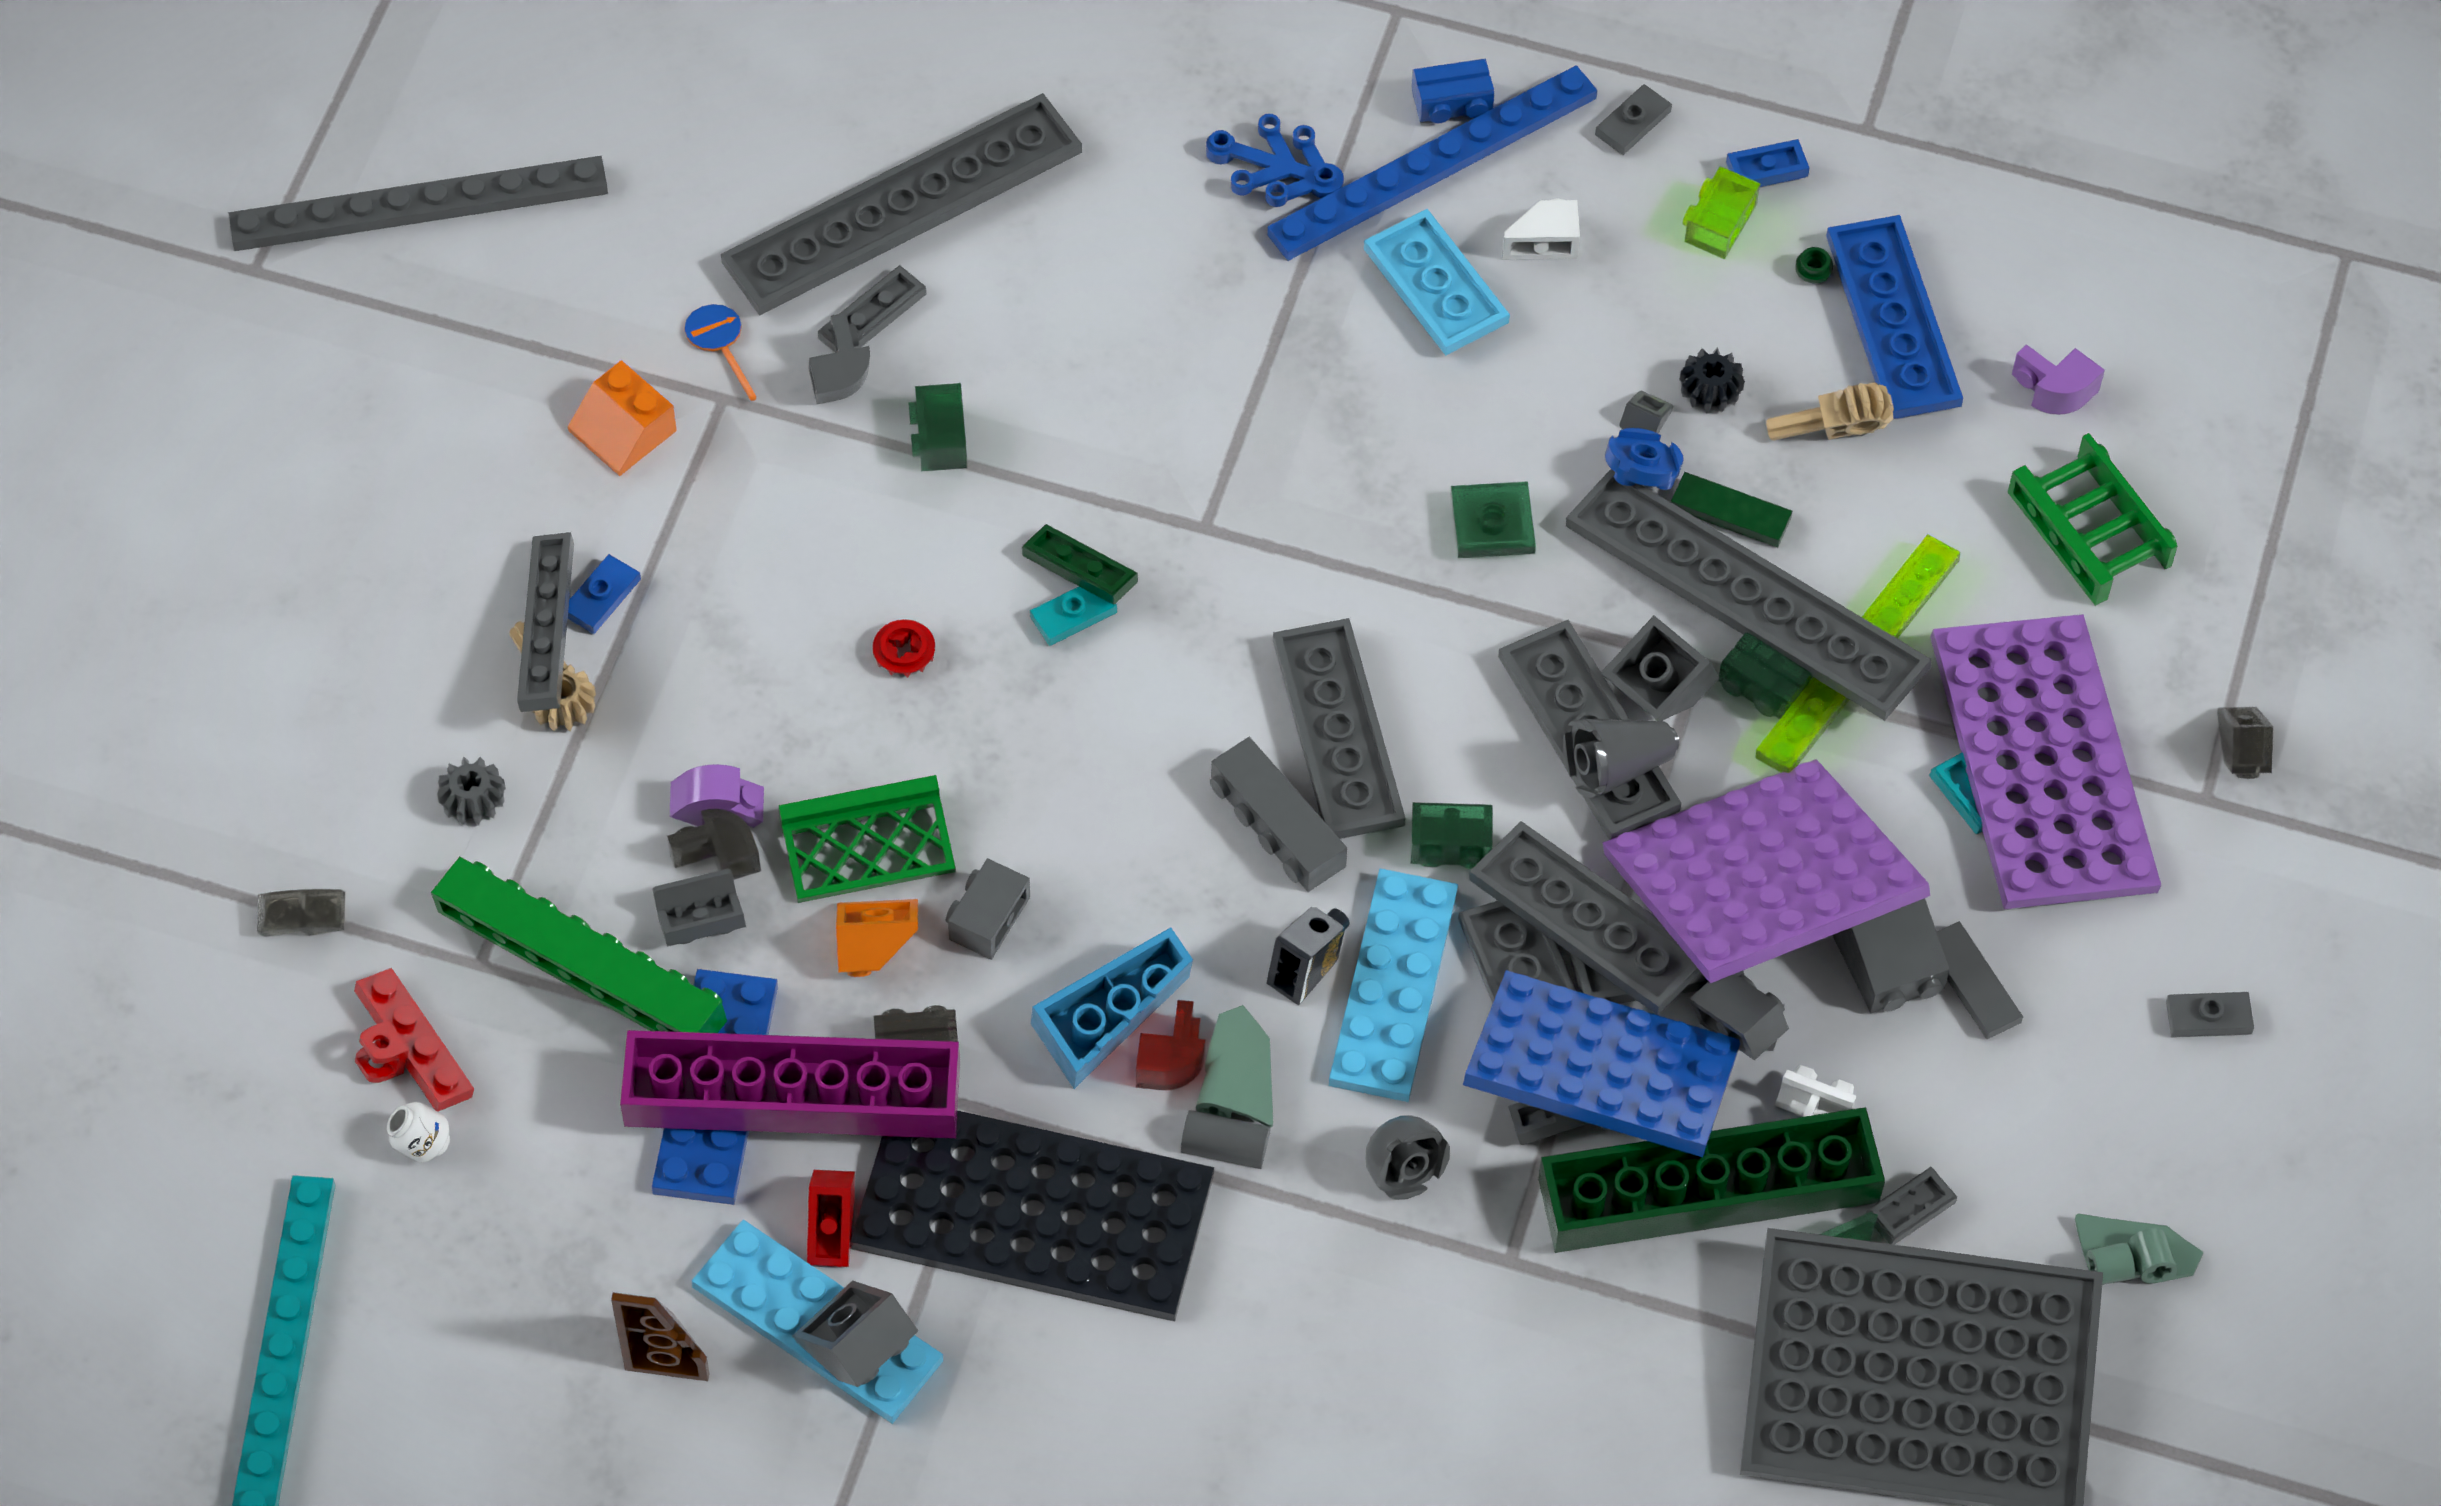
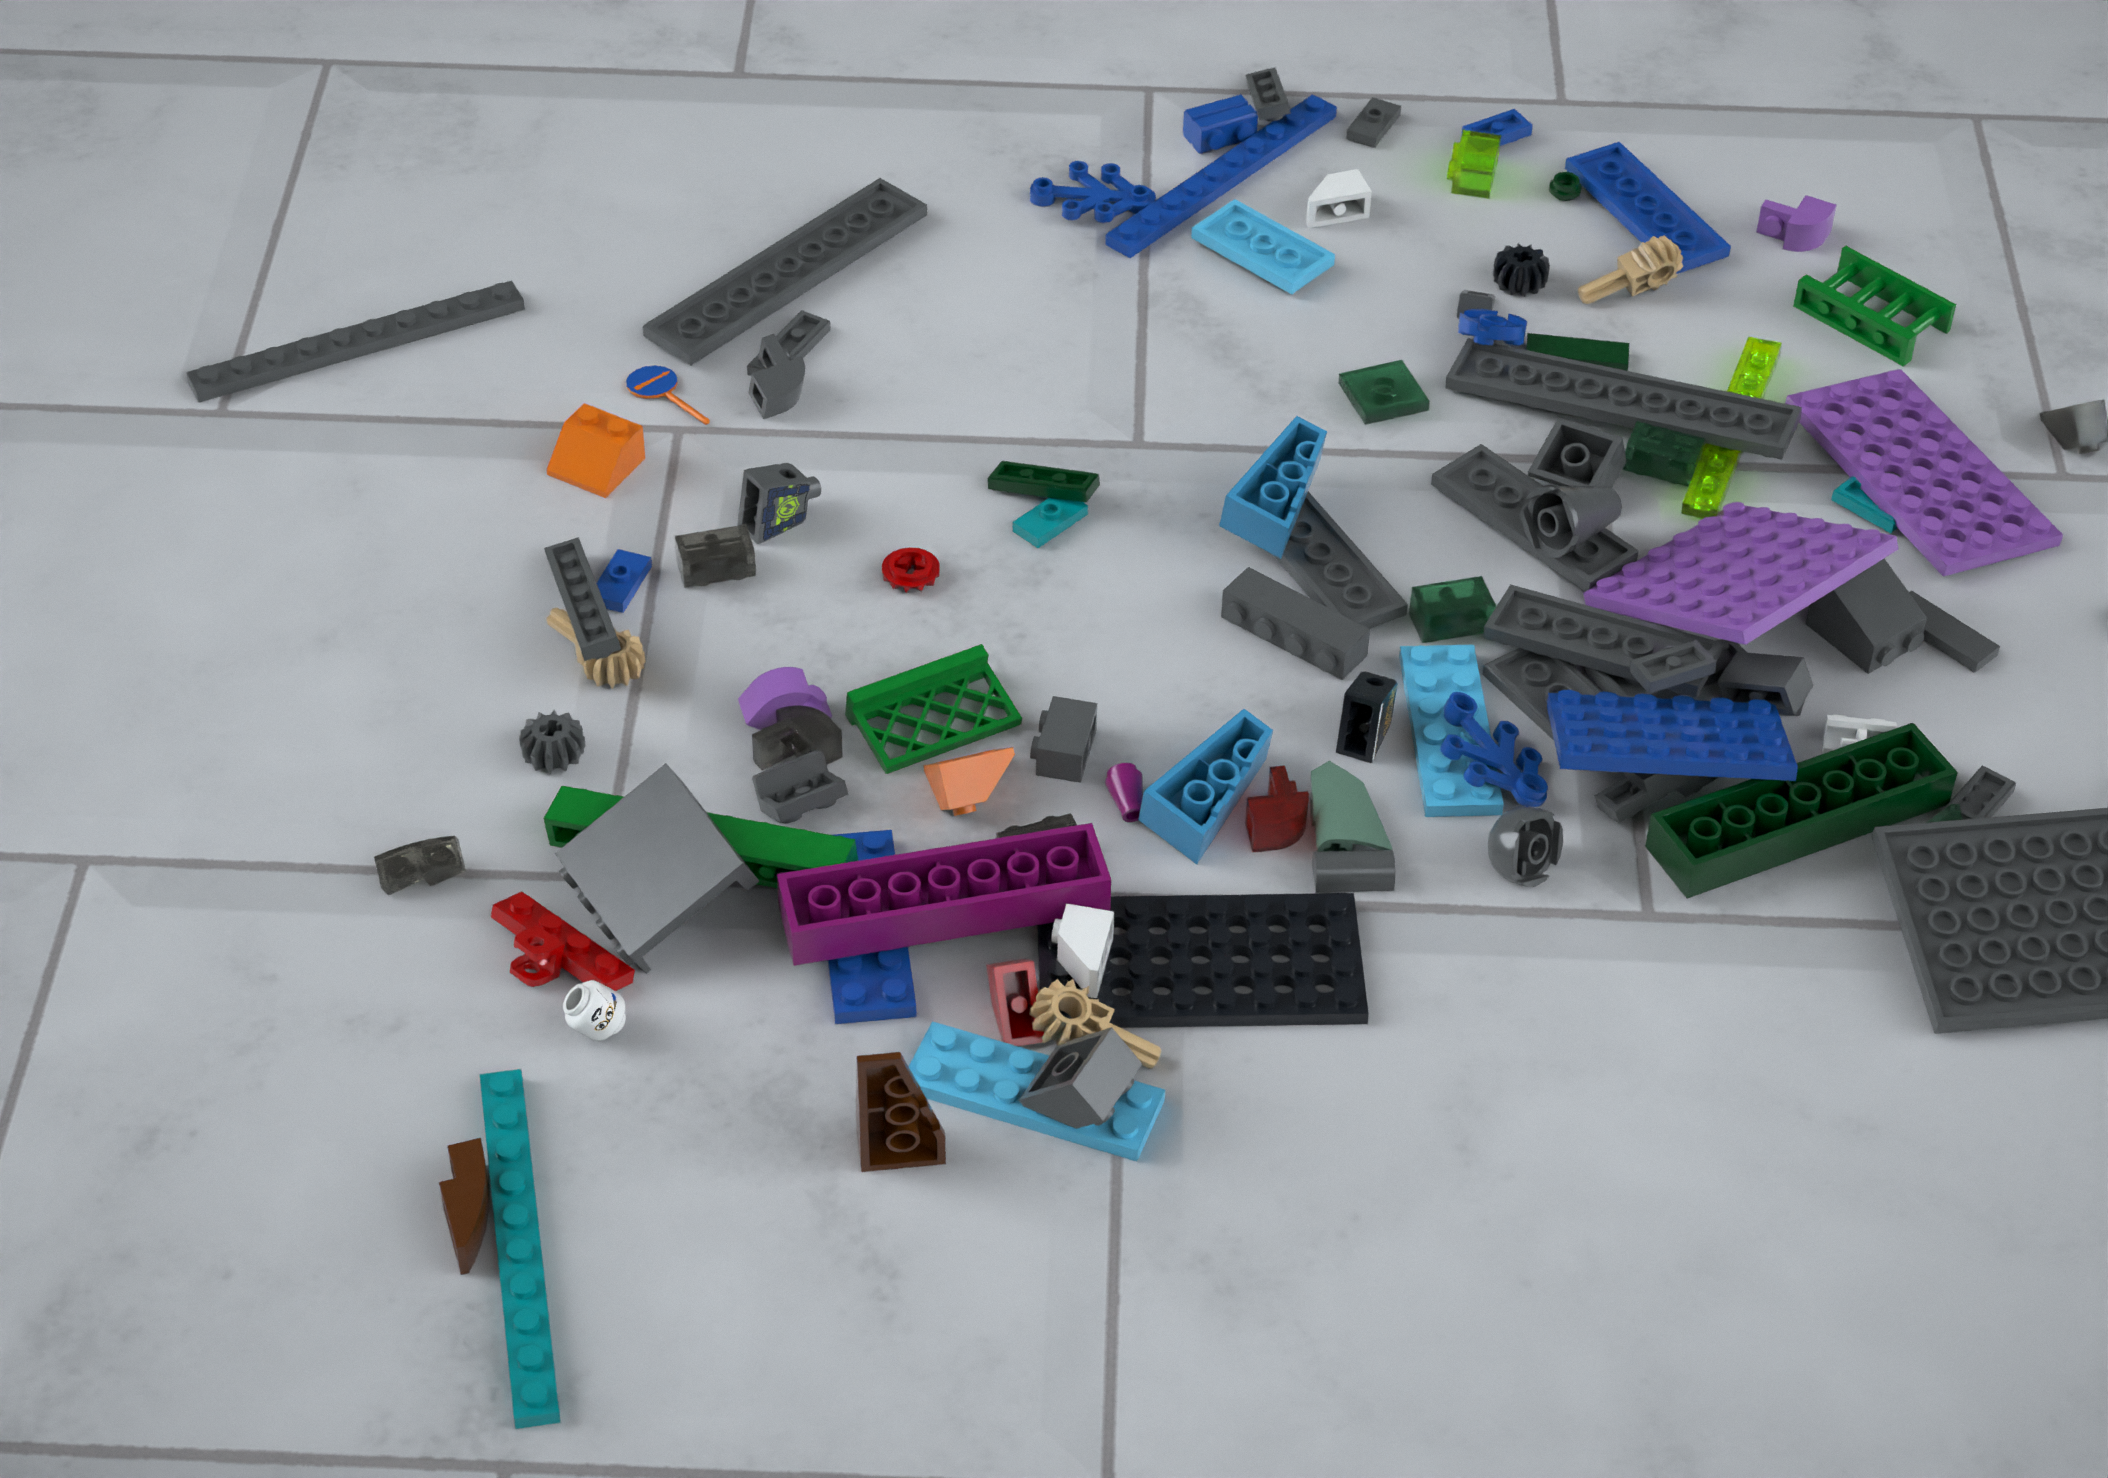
camera: 15 degrees left, 15 degrees down
clear green brick [908,383,967,472] -> none
none -> reddish brown slope [439,1138,489,1275]
none -> panel [555,763,759,973]
none -> clear smoke brick [675,524,756,588]
none -> dark grey torso [737,463,821,544]
none -> tan gear [1030,979,1161,1069]
none -> white slope [1051,904,1114,998]
none -> magenta cone [1105,763,1143,822]
none -> dark azure wedge [1219,416,1327,559]
none -> dark grey plate [1245,67,1291,121]
none -> blue plant [1440,692,1548,807]
none -> dark grey plate [1630,640,1716,694]

